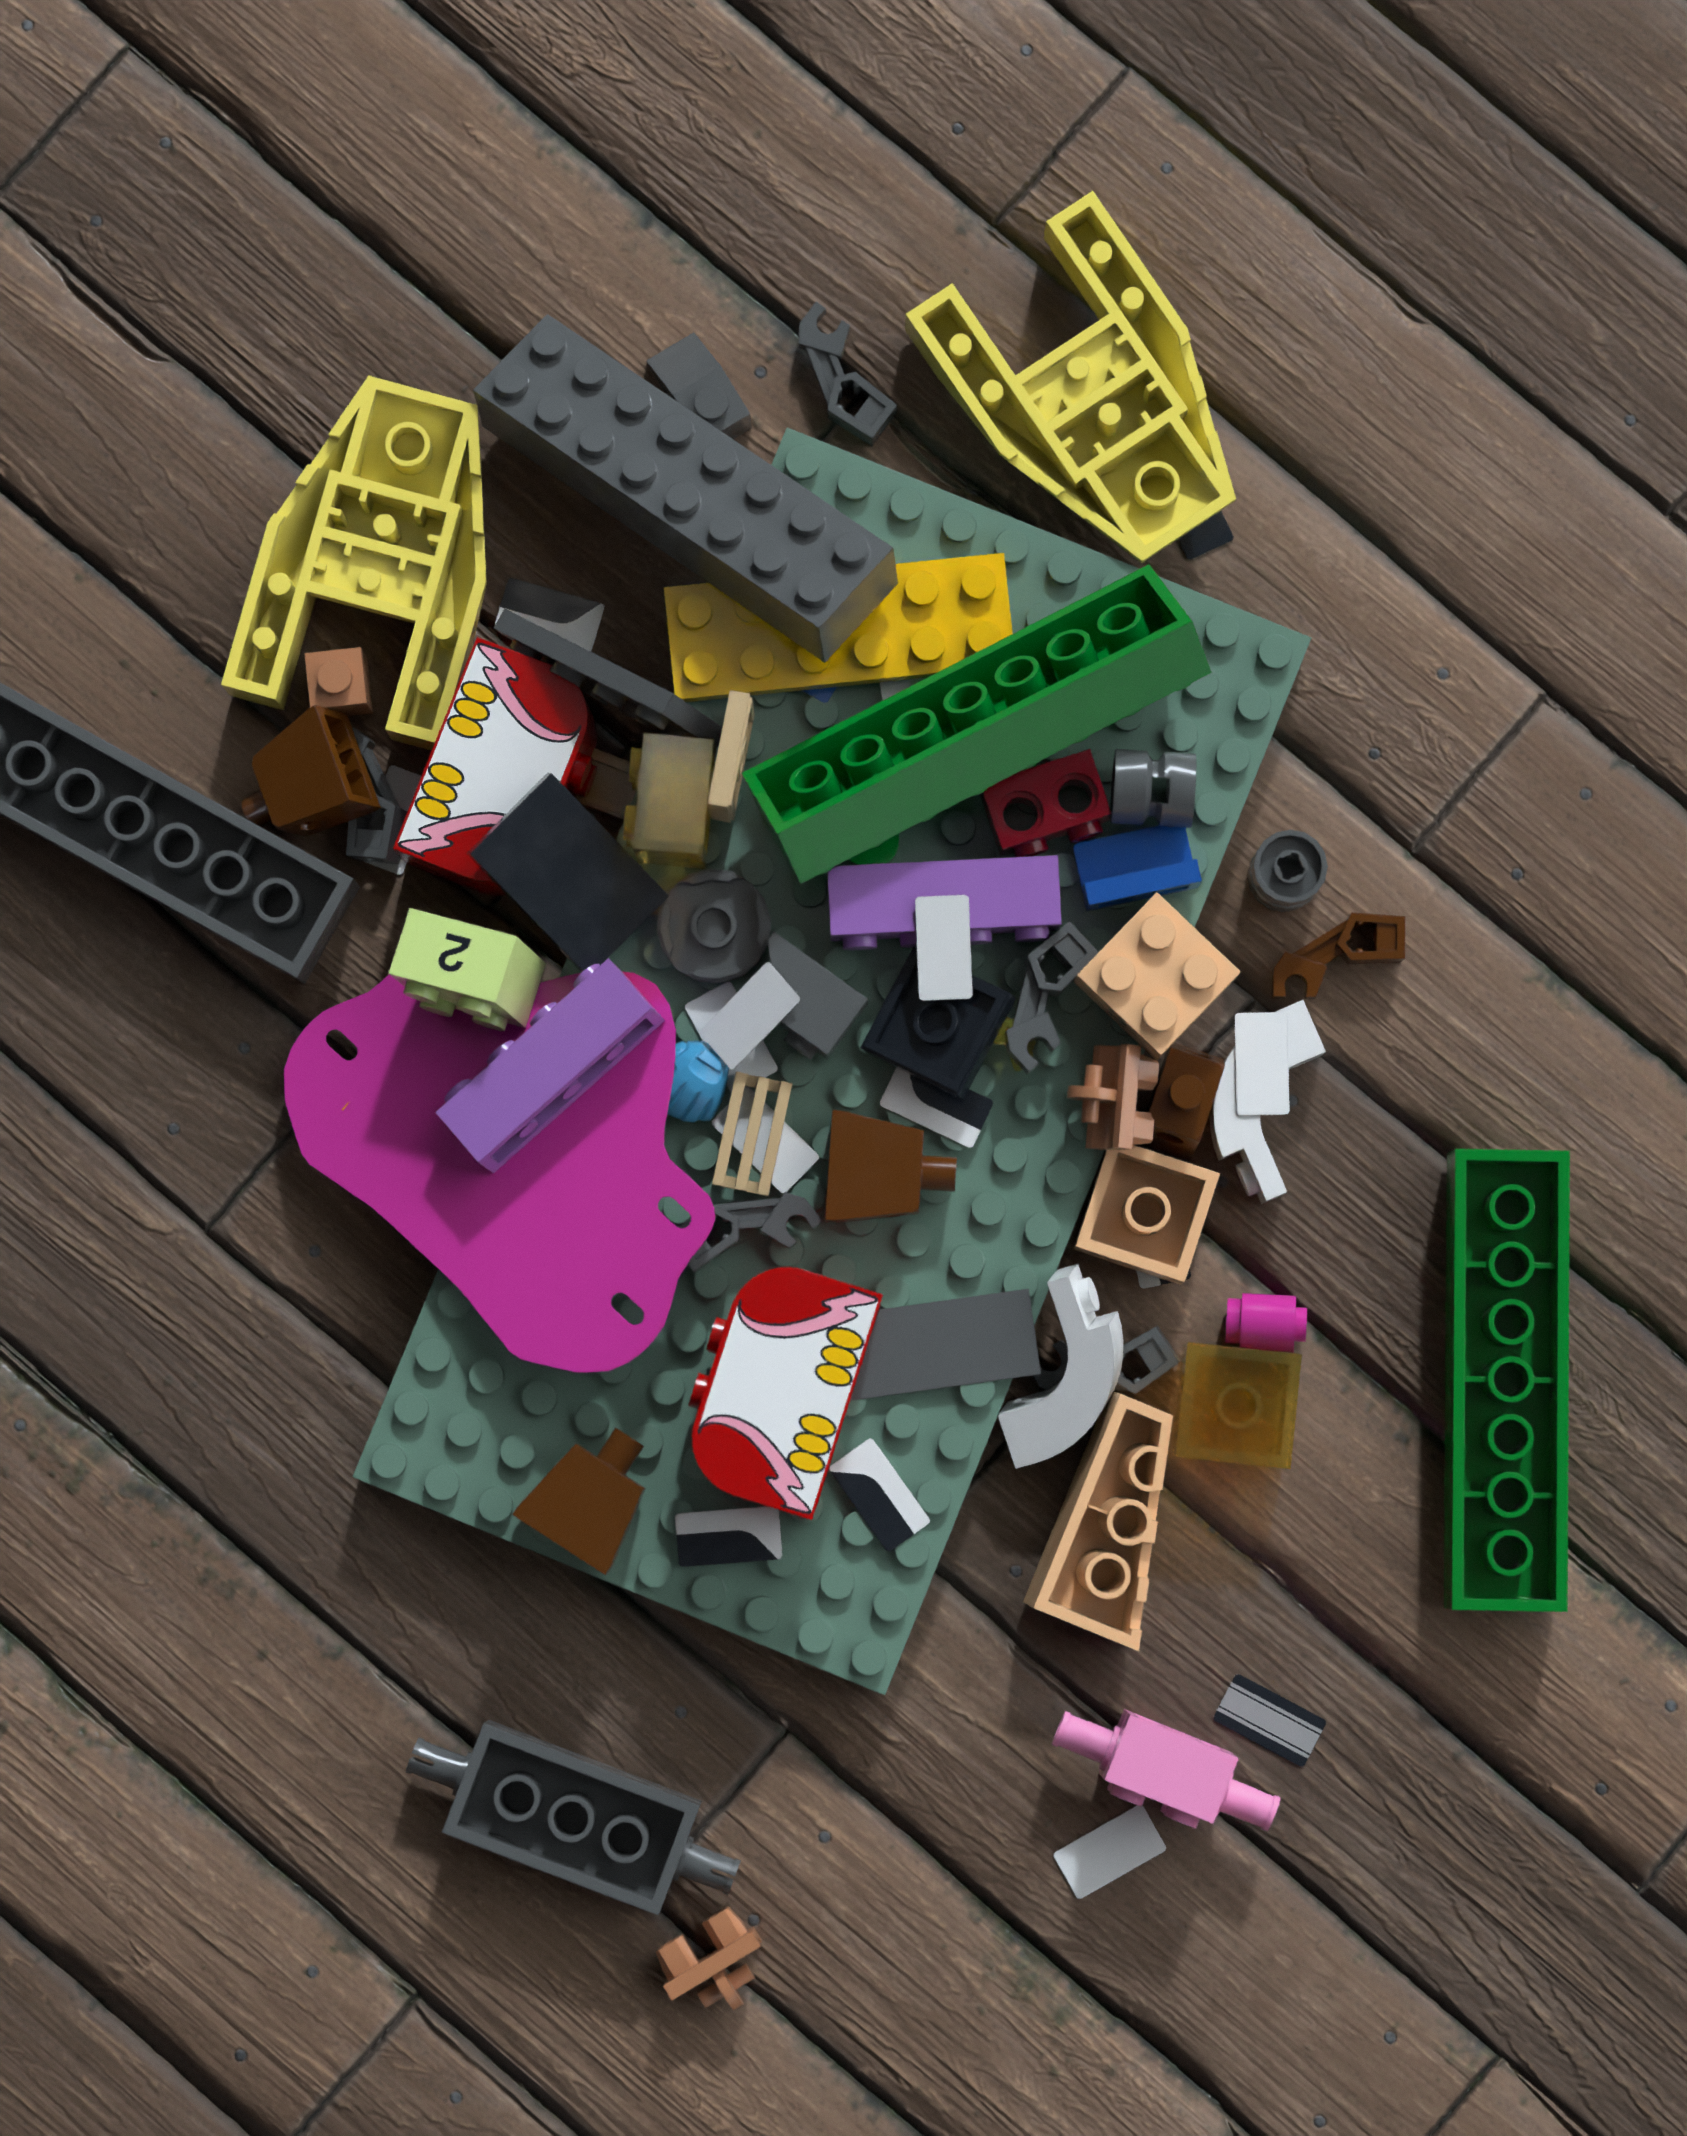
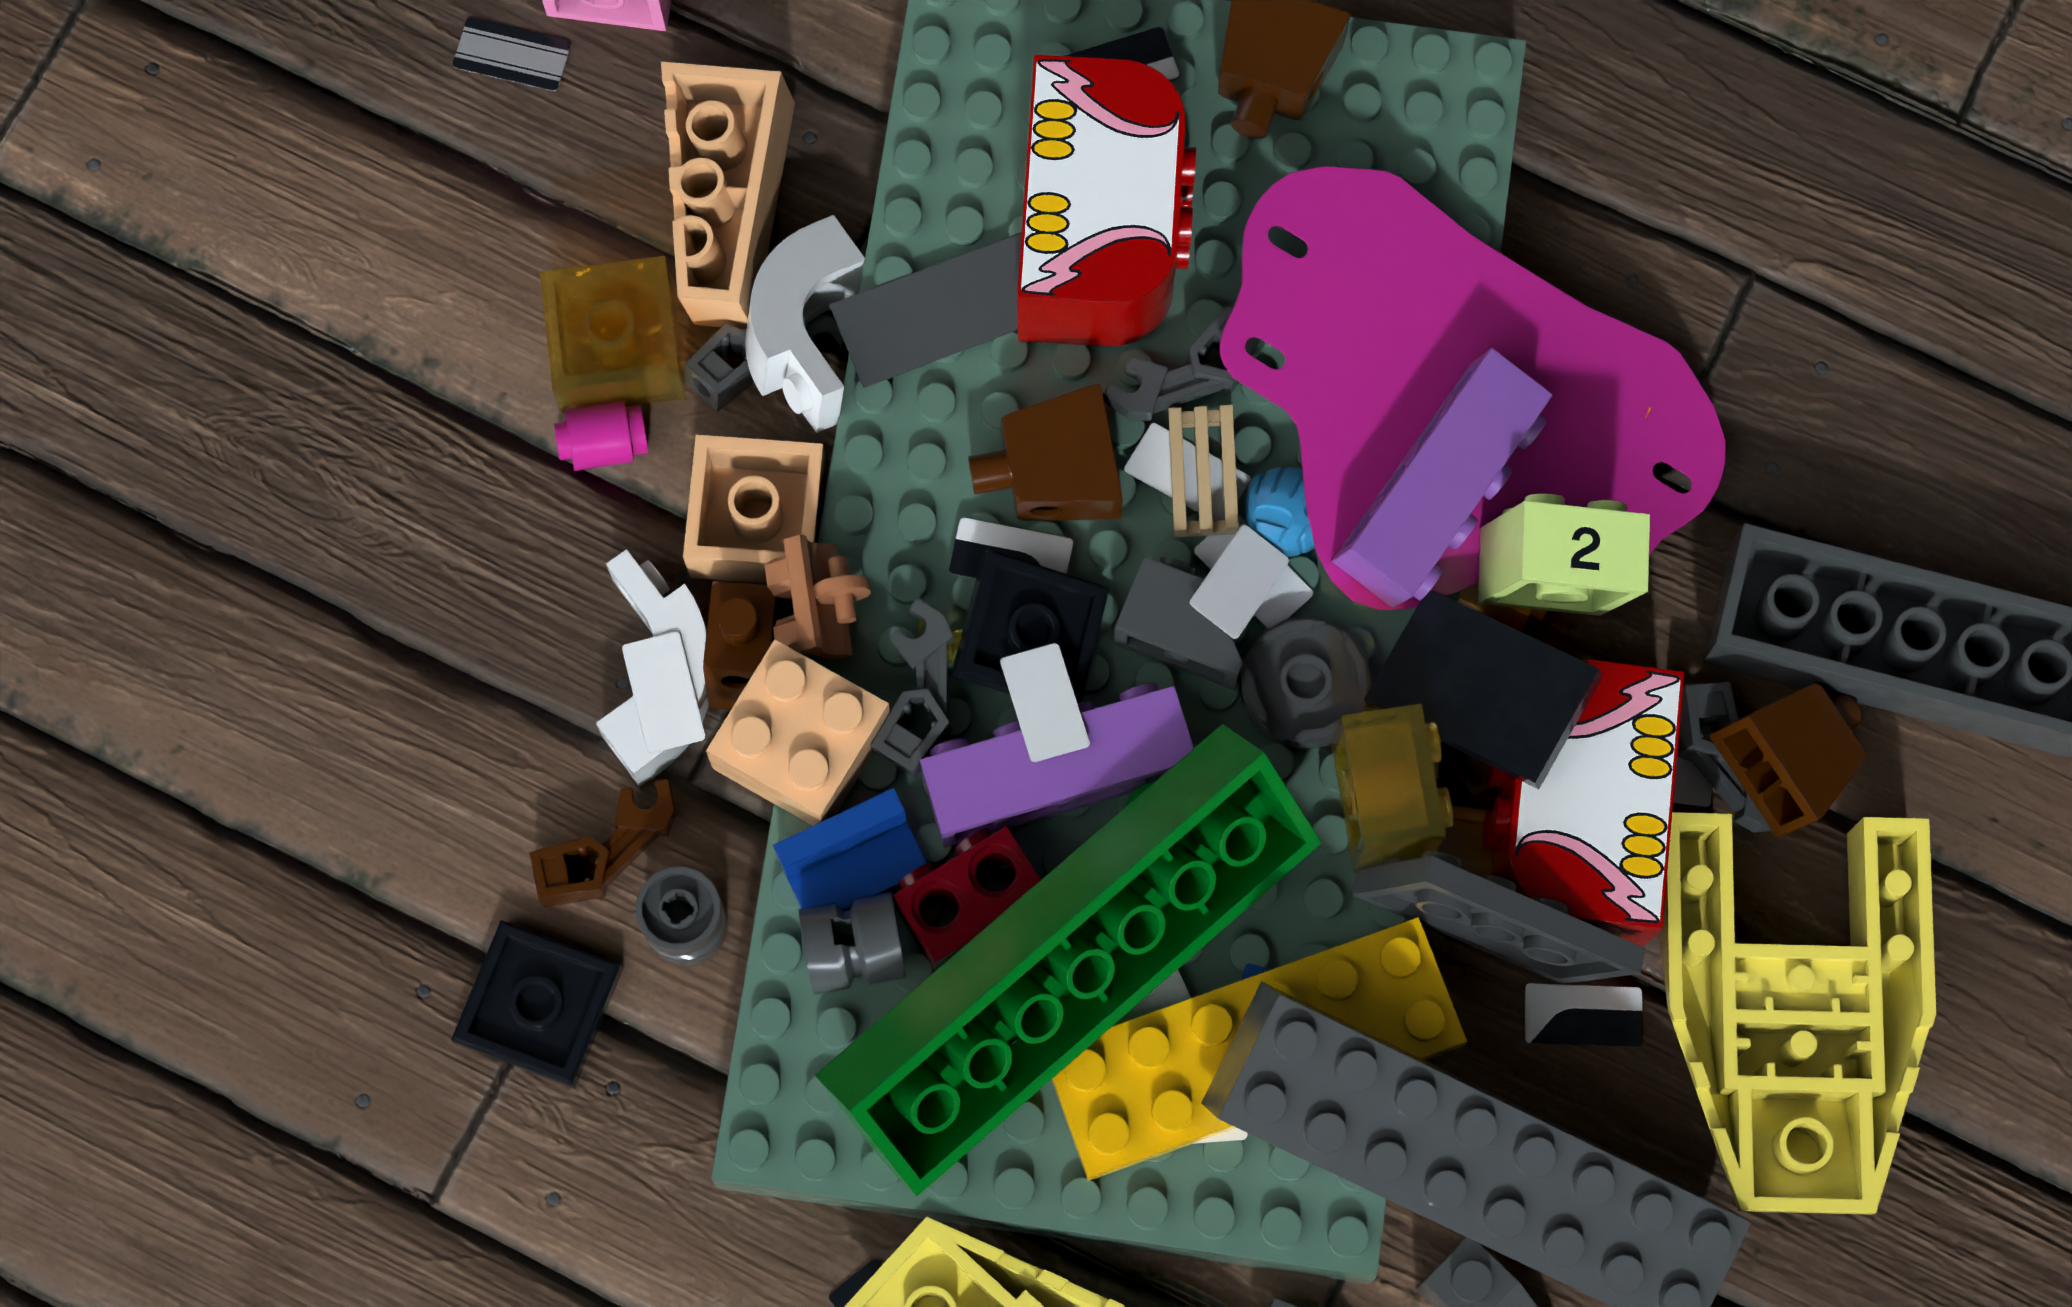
camera: 165 degrees right, 10 degrees down
nougat brick [304,647,373,716] -> none
tan tile [707,690,755,823] -> none
sticker [829,1439,930,1551] -> none
green brick [1444,1149,1570,1612] -> none
none -> black tile [451,920,623,1089]

